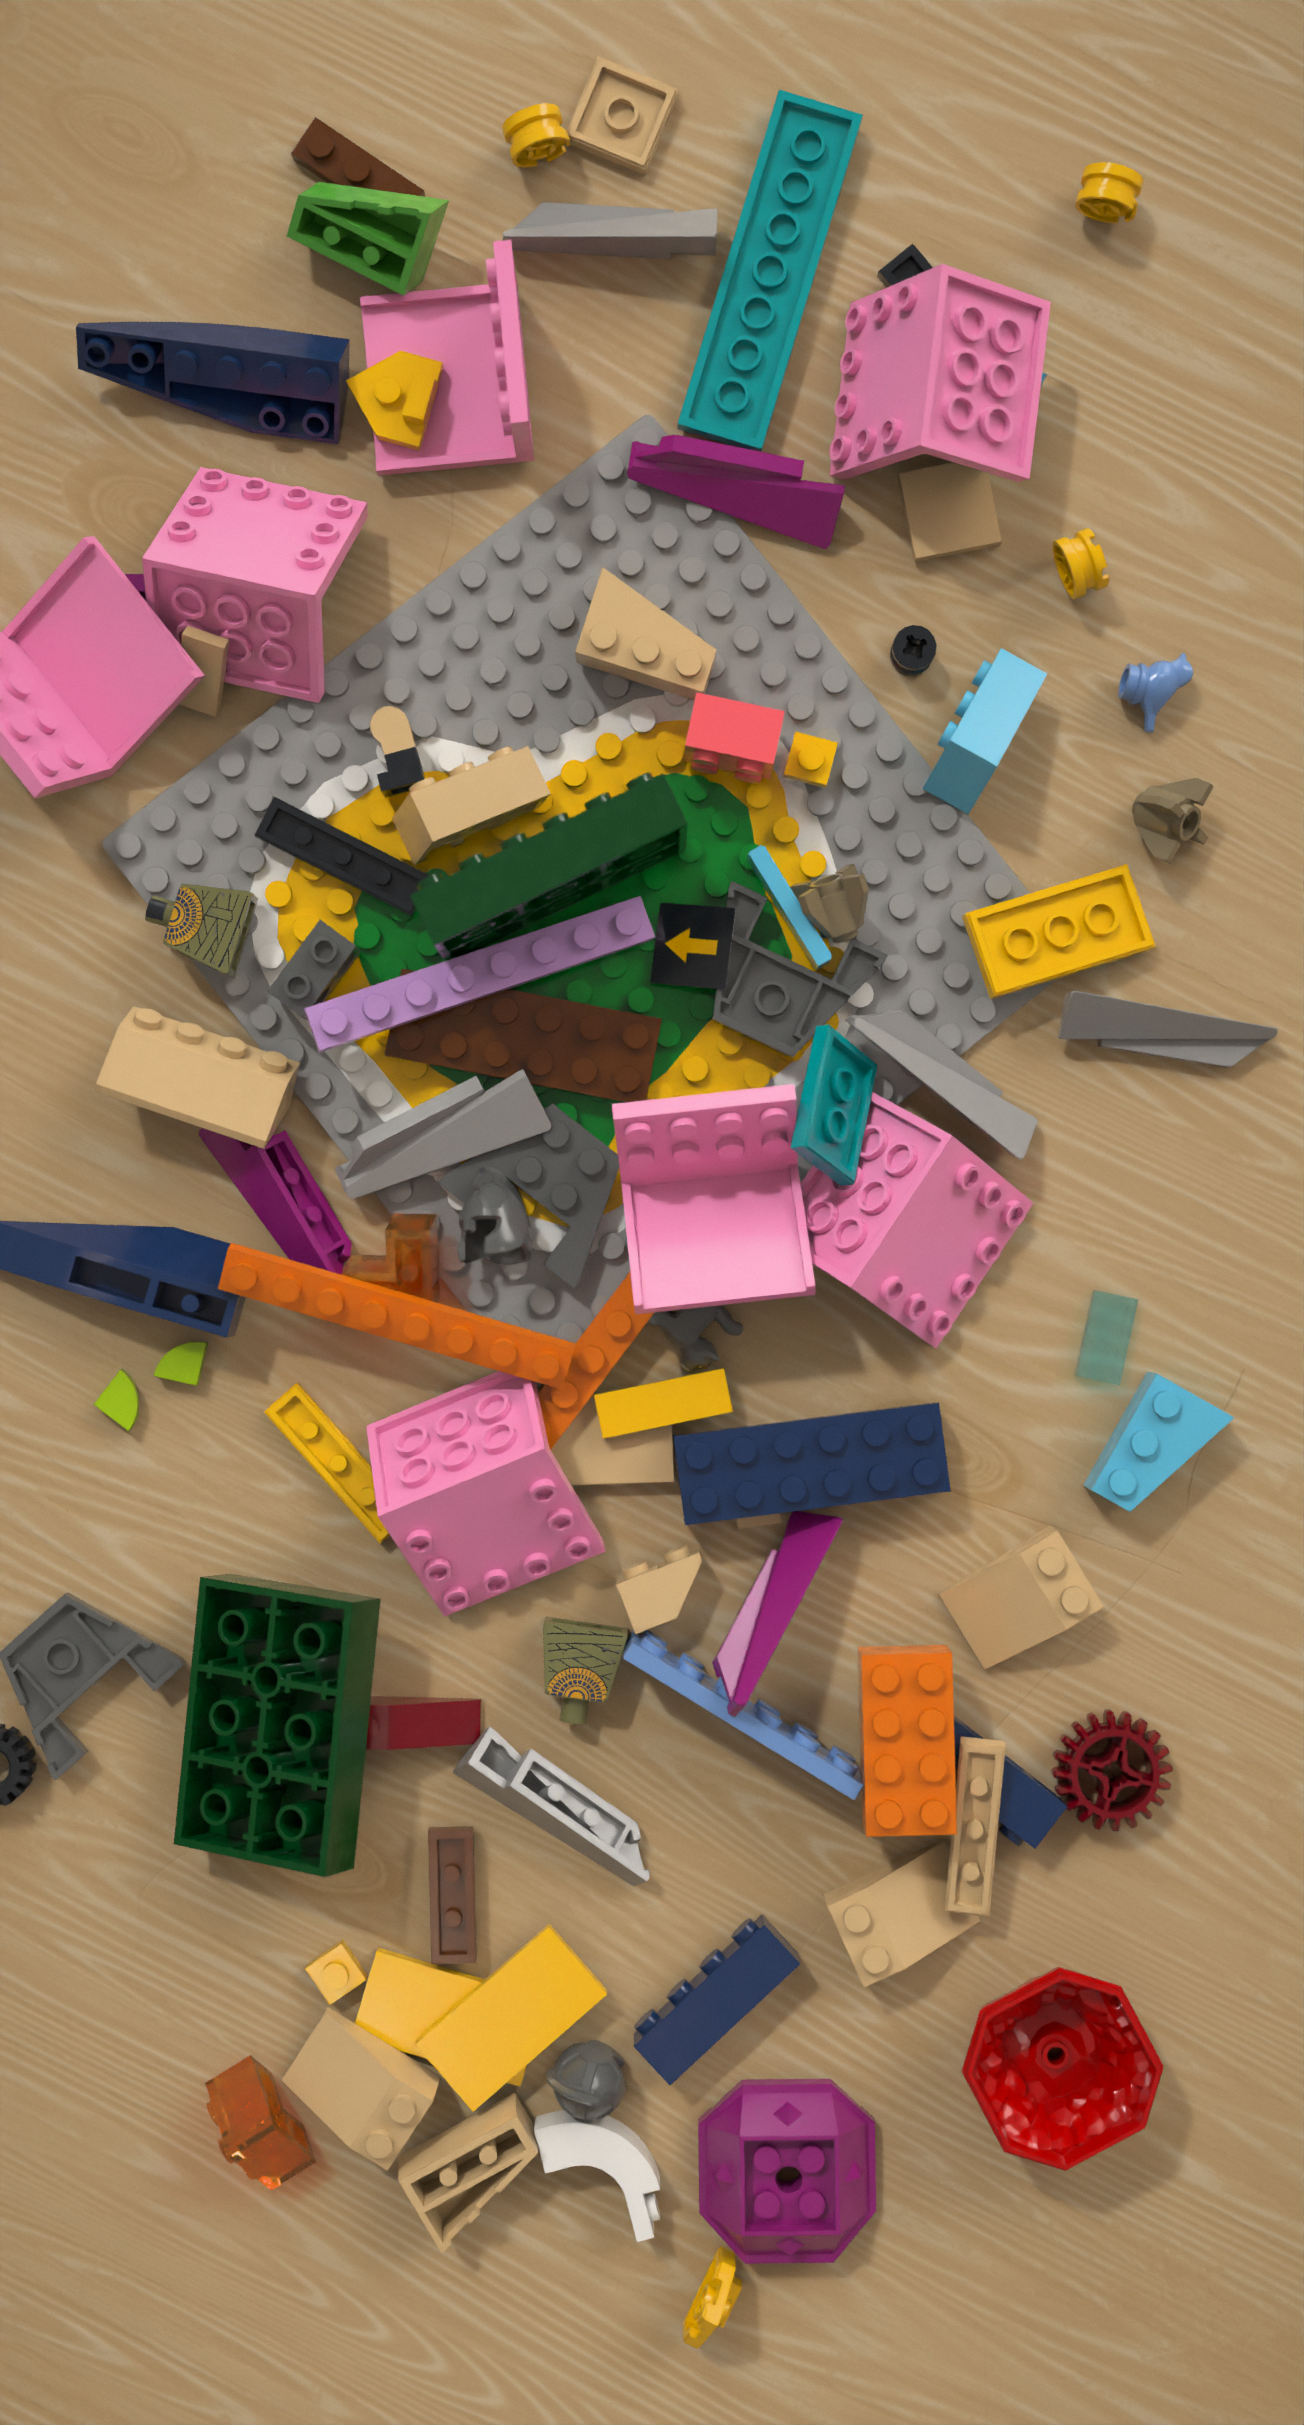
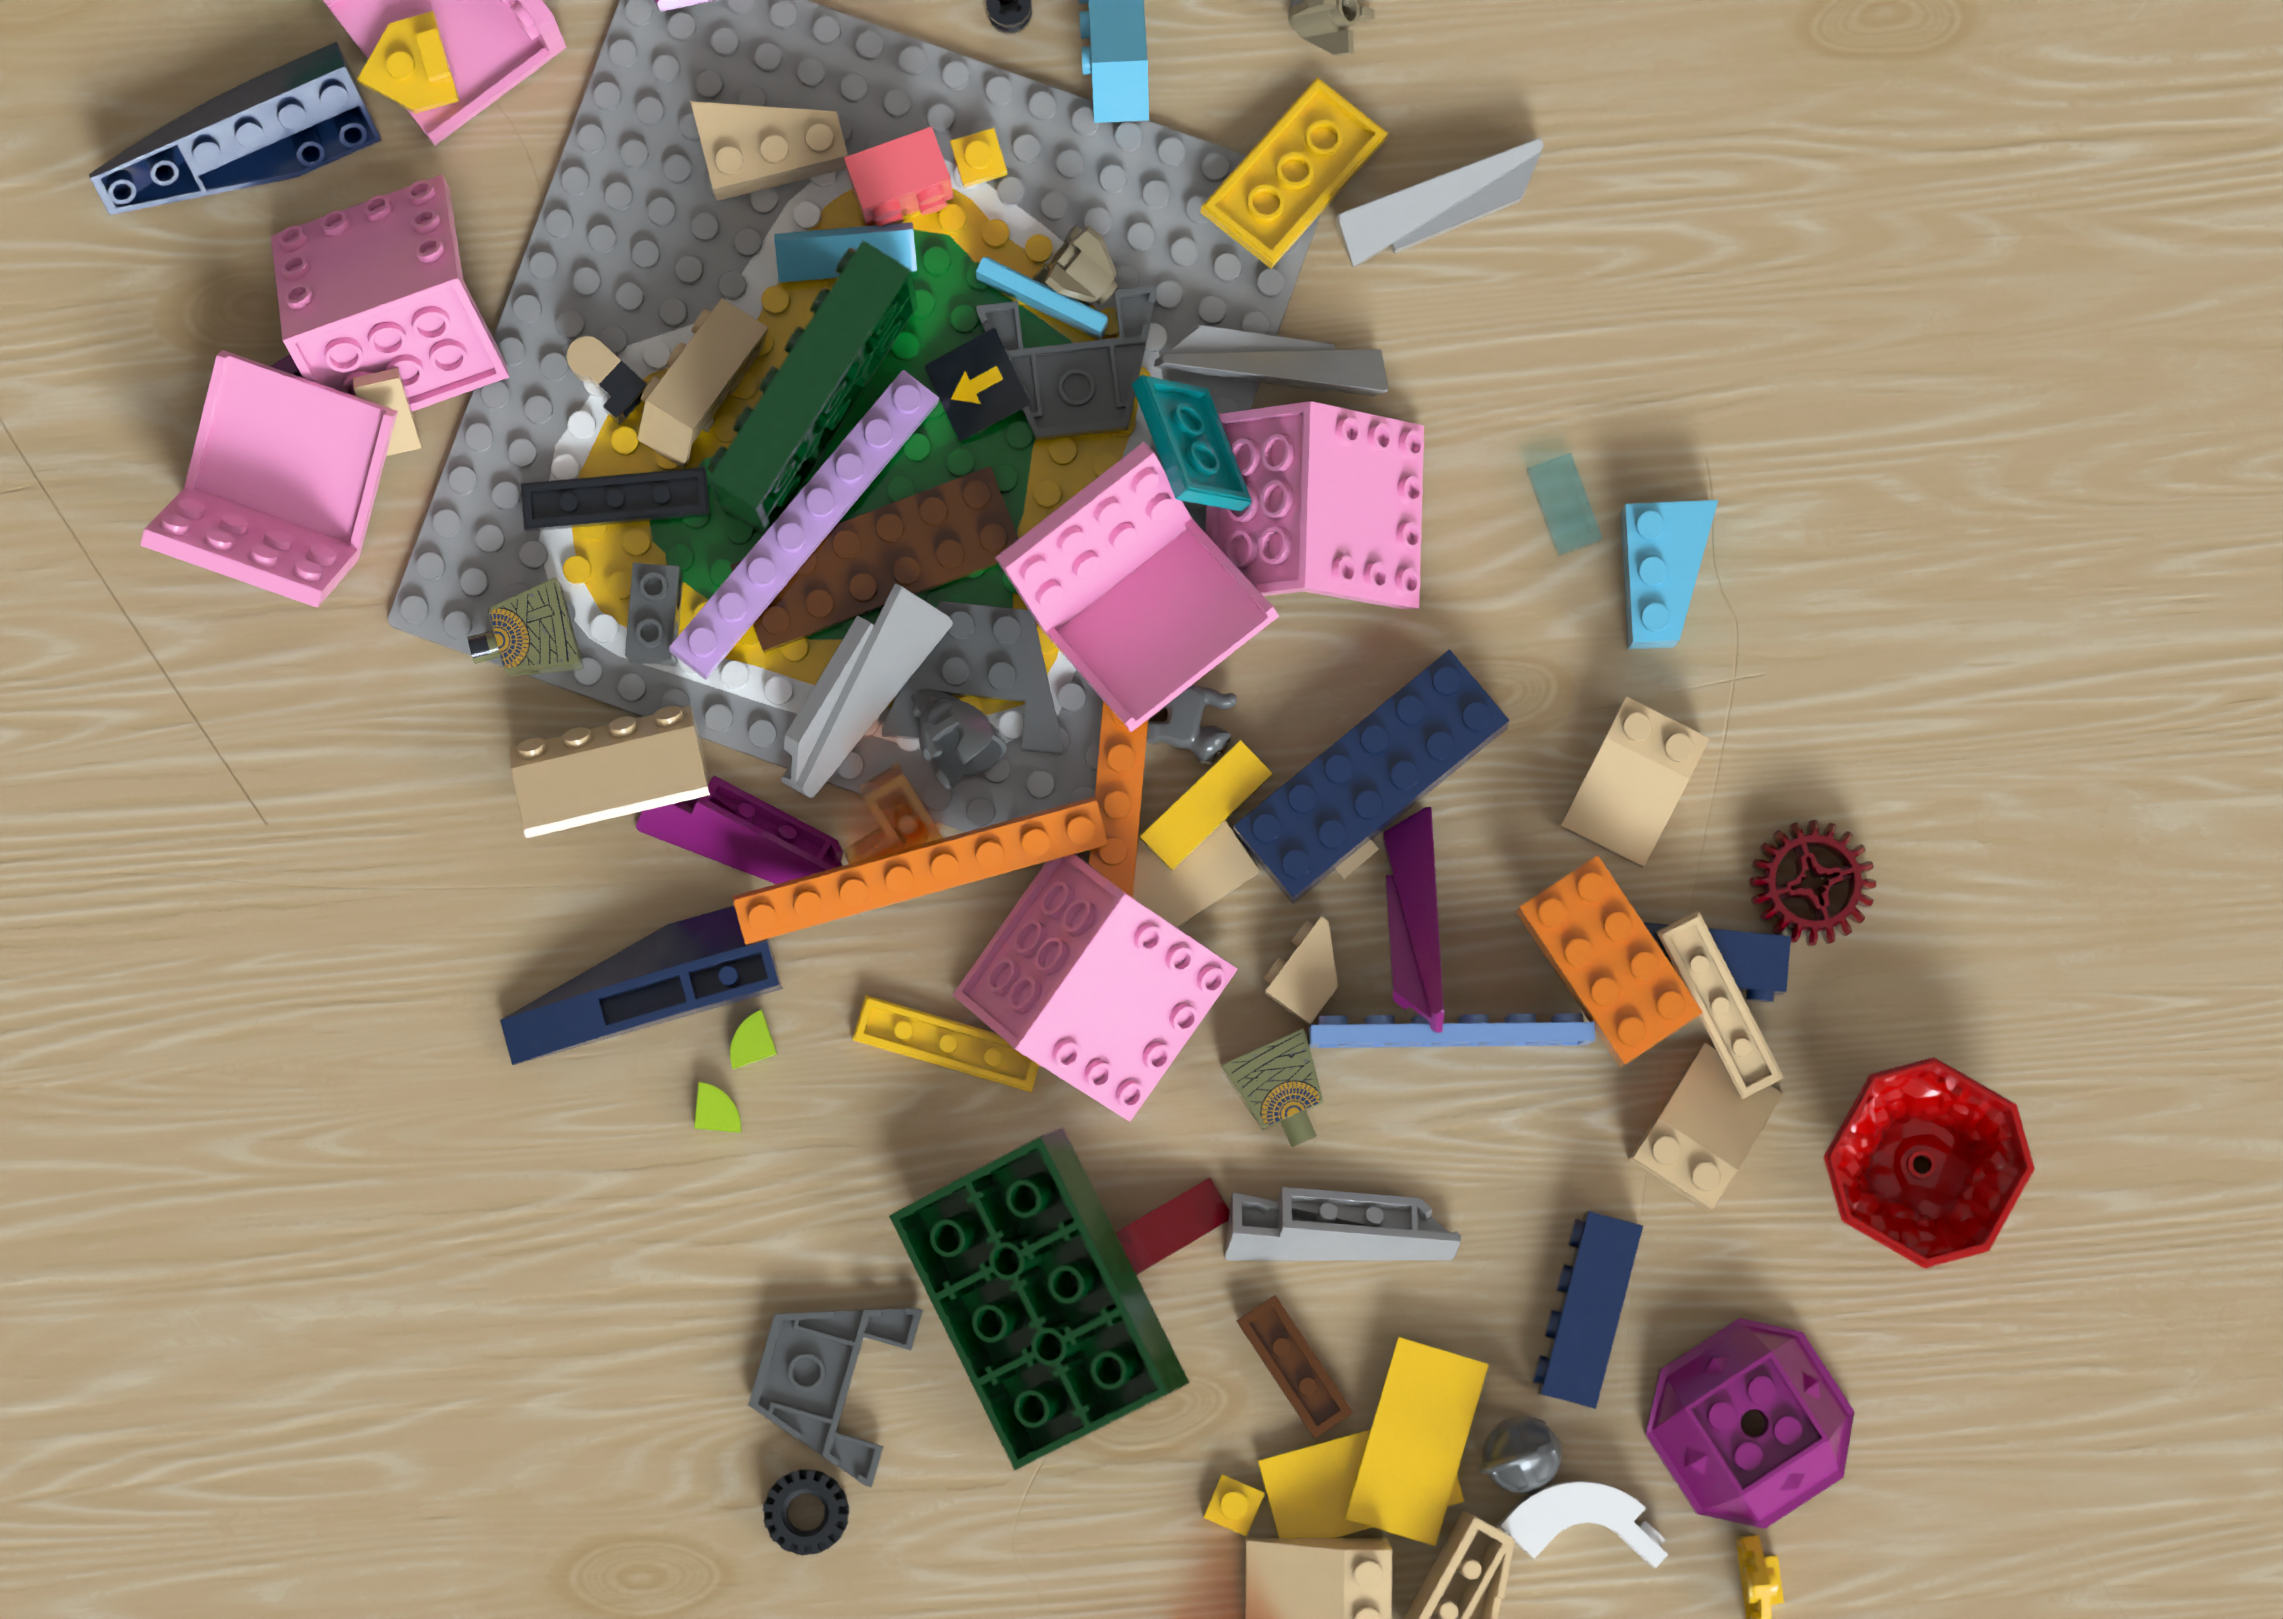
camera: 35 degrees left, 5 degrees down
none -> medium azure tile [774,222,917,283]

